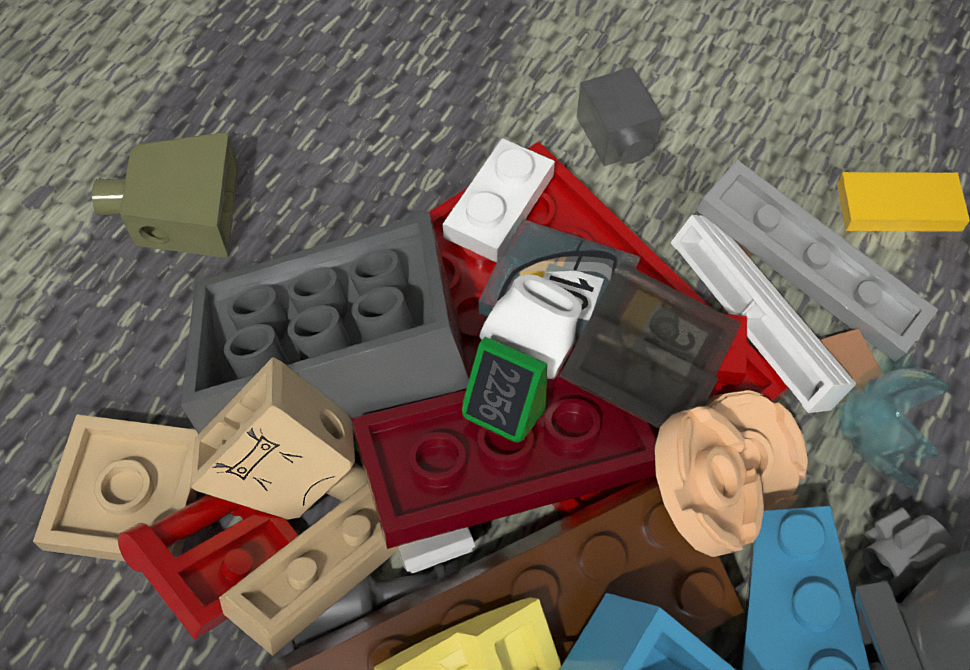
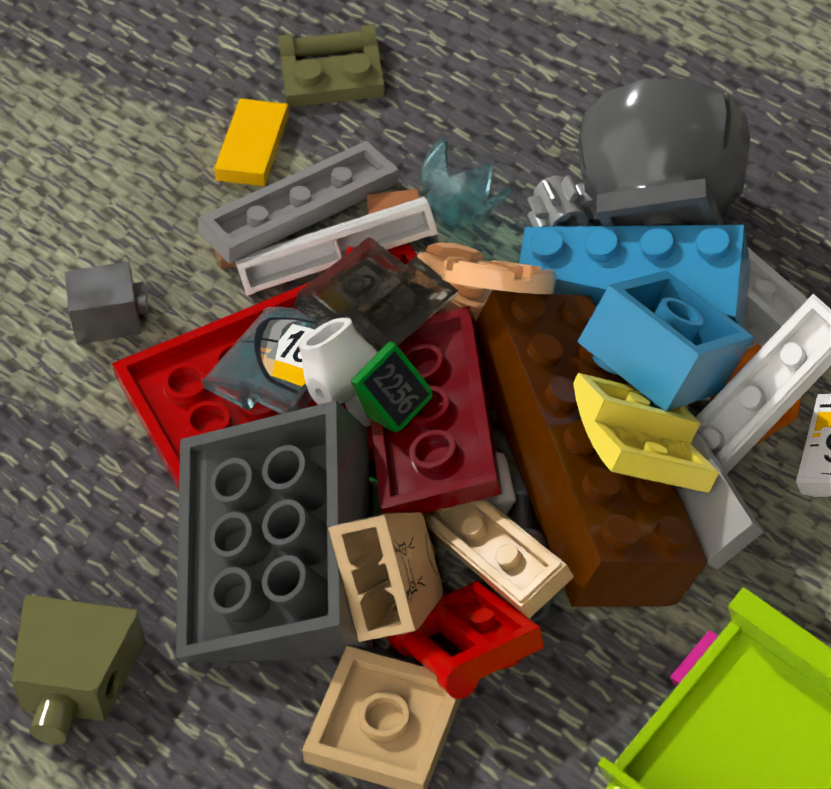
camera: 75 degrees left, 10 degrees down
white plate [443,138,555,263] -> none

